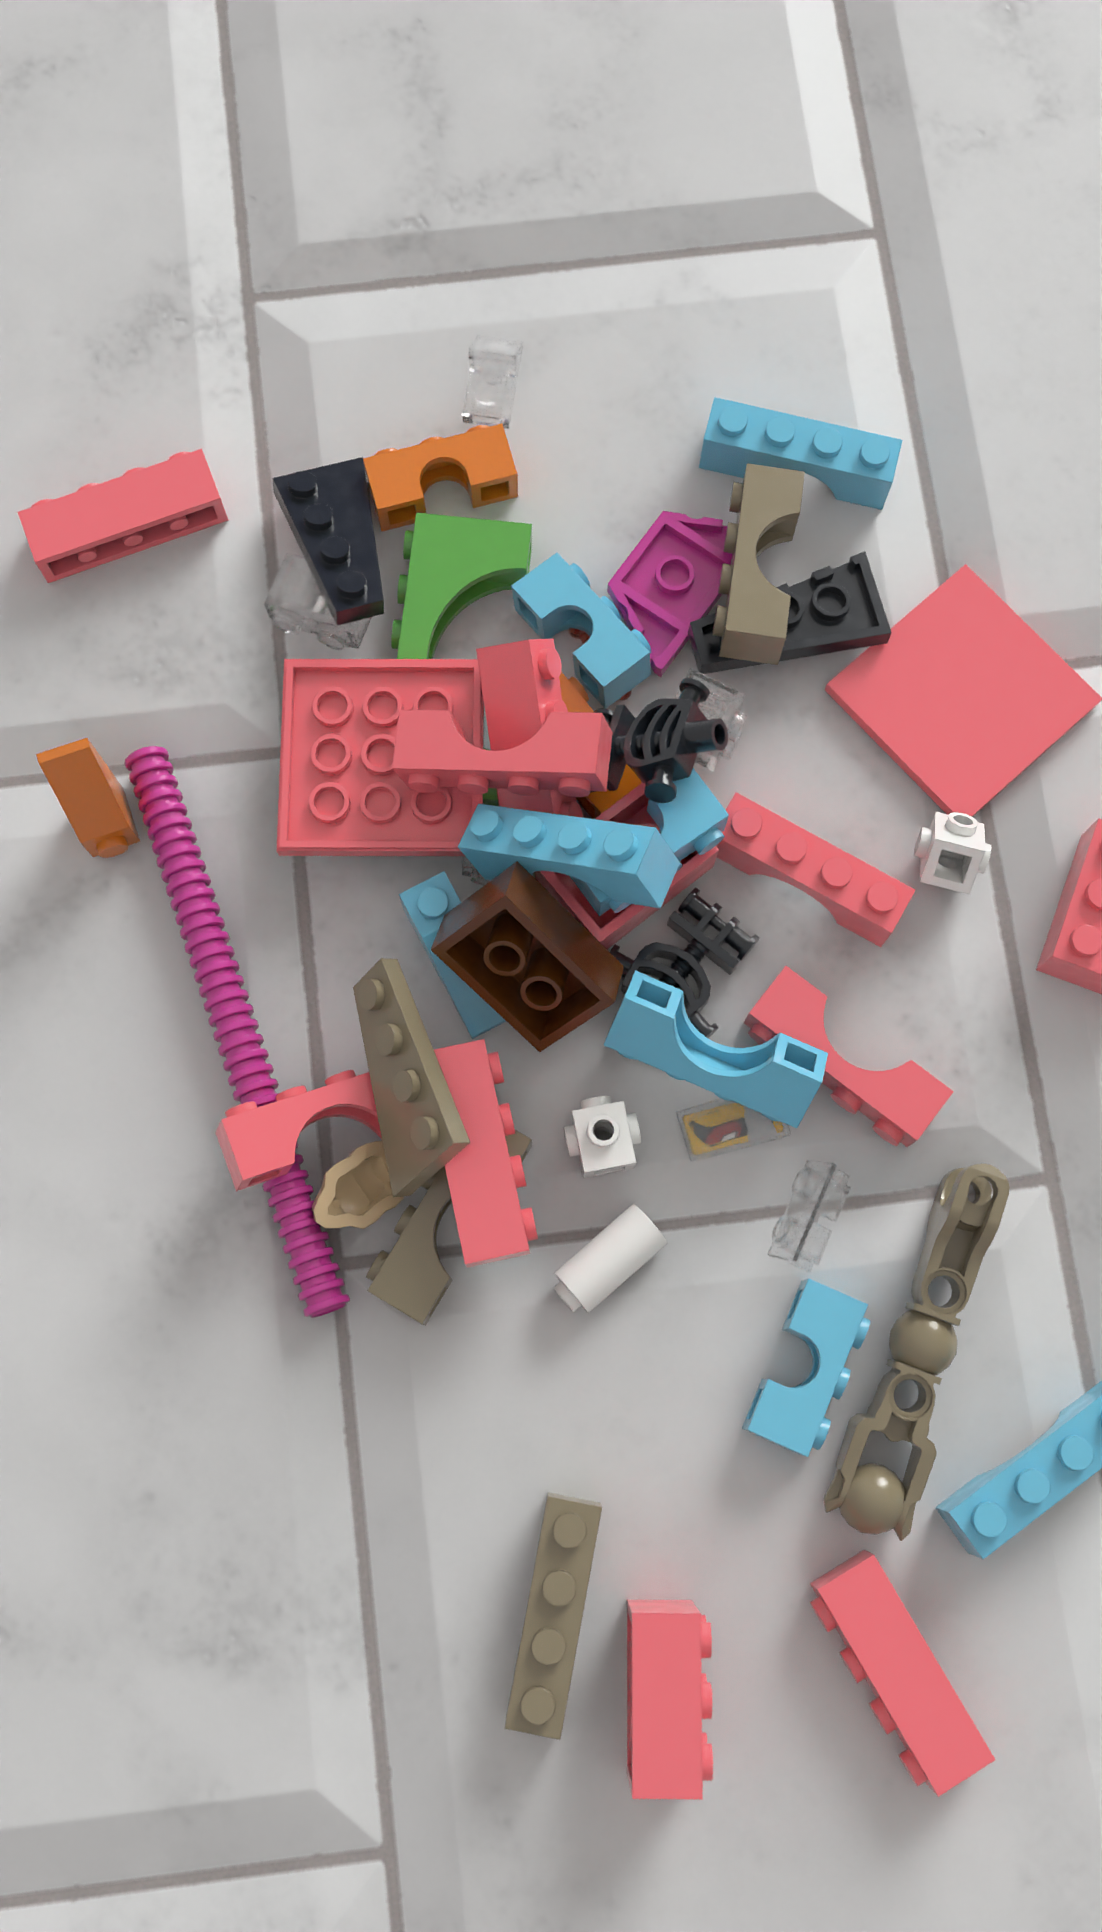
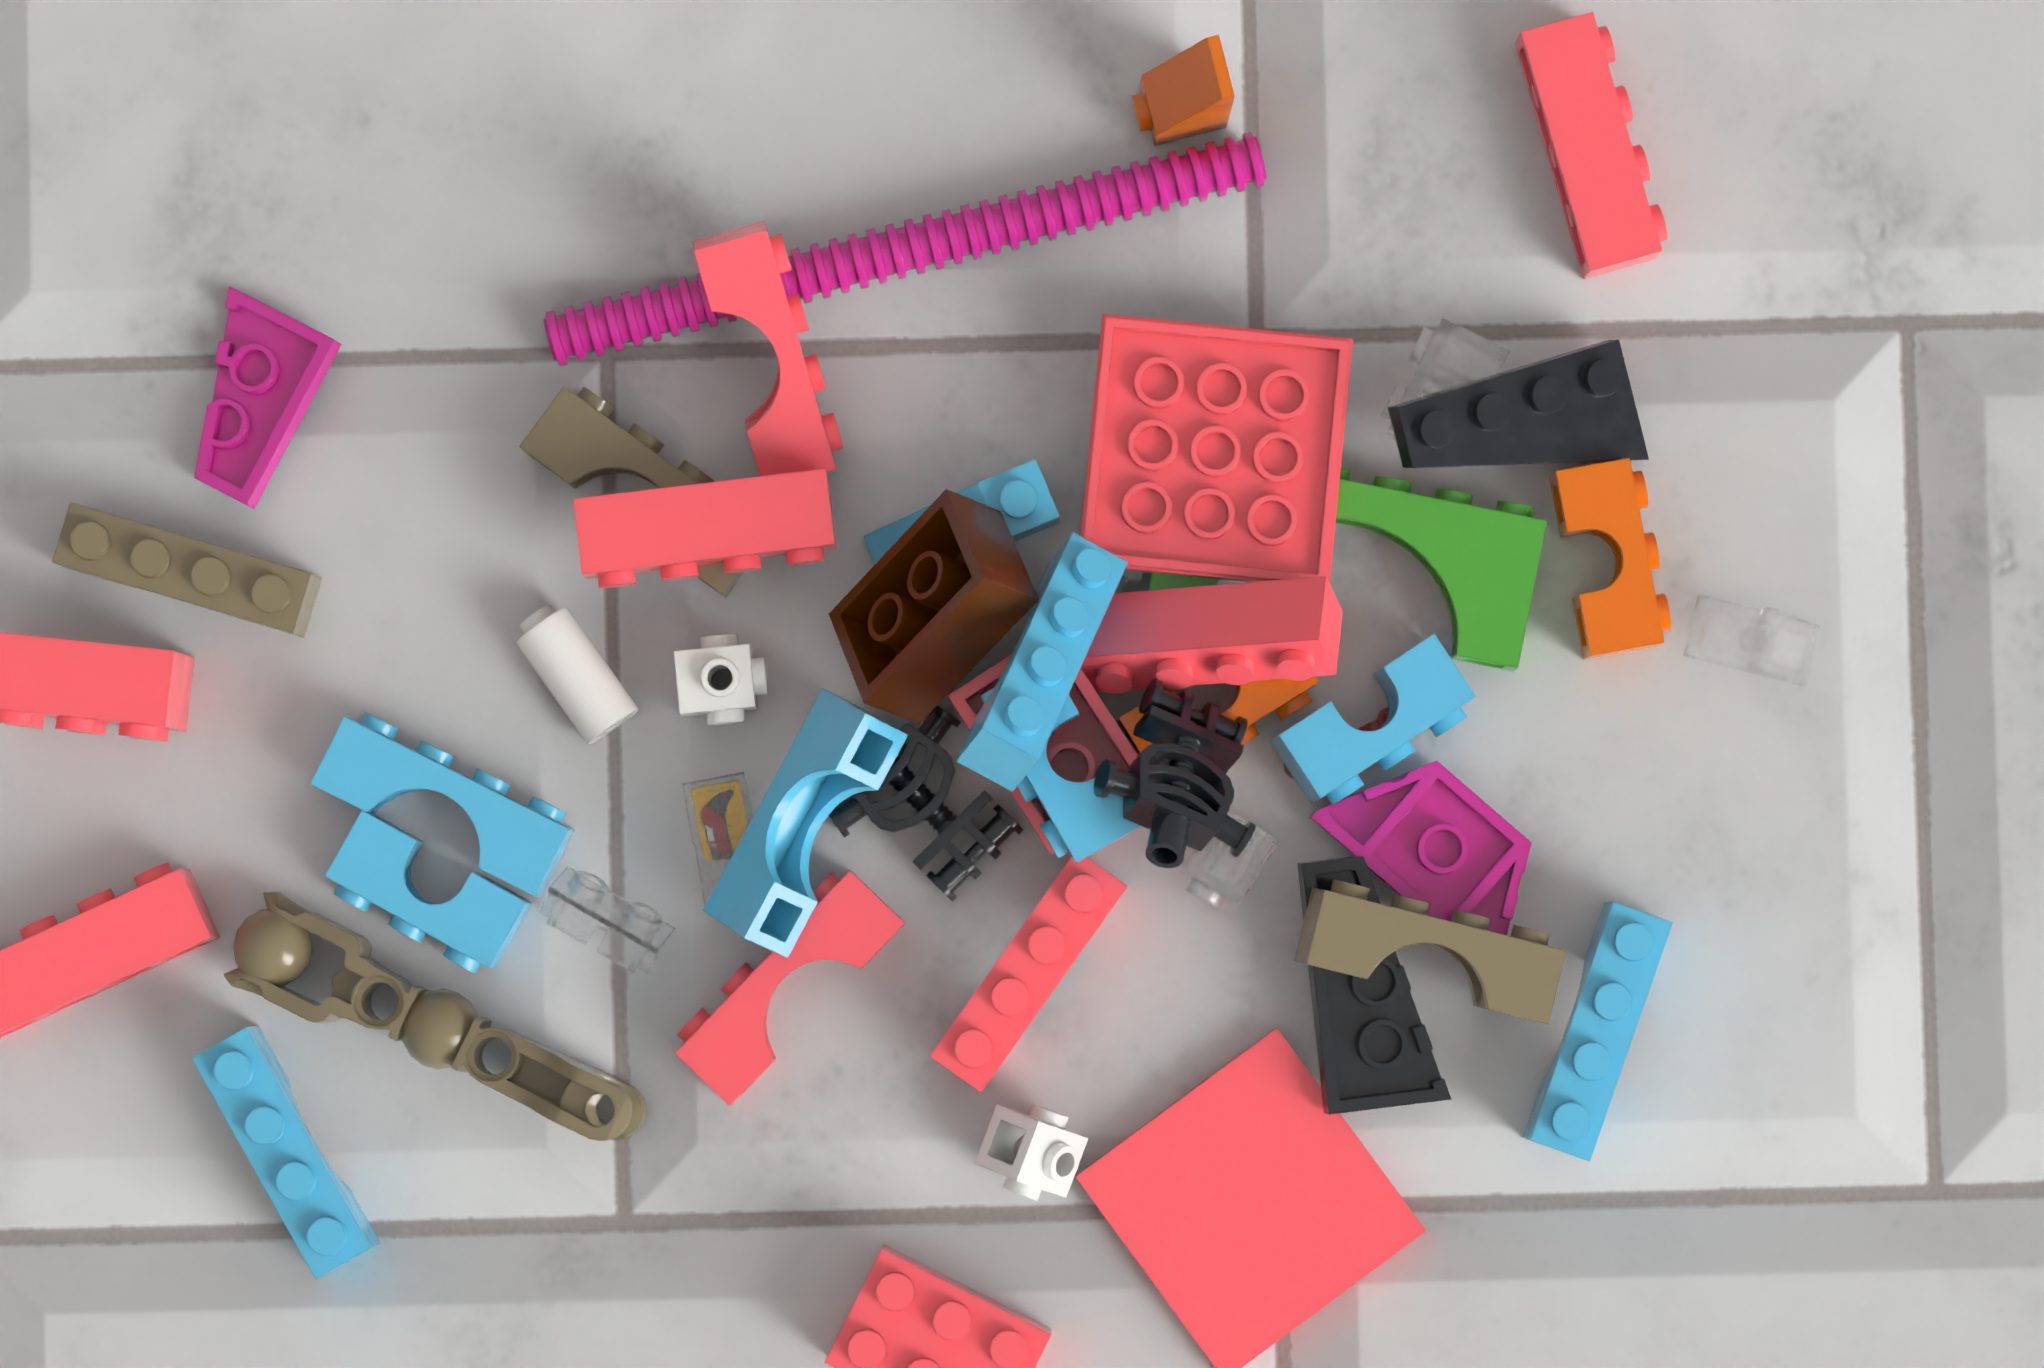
camera: 95 degrees right, 10 degrees up
tan arm [312,1141,404,1229] -> none
dark tan wing [353,958,470,1197] -> none
coral arch [392,709,613,797] -> none
none -> dark pink wing [194,286,342,509]
none -> medium azure arch [310,712,575,897]

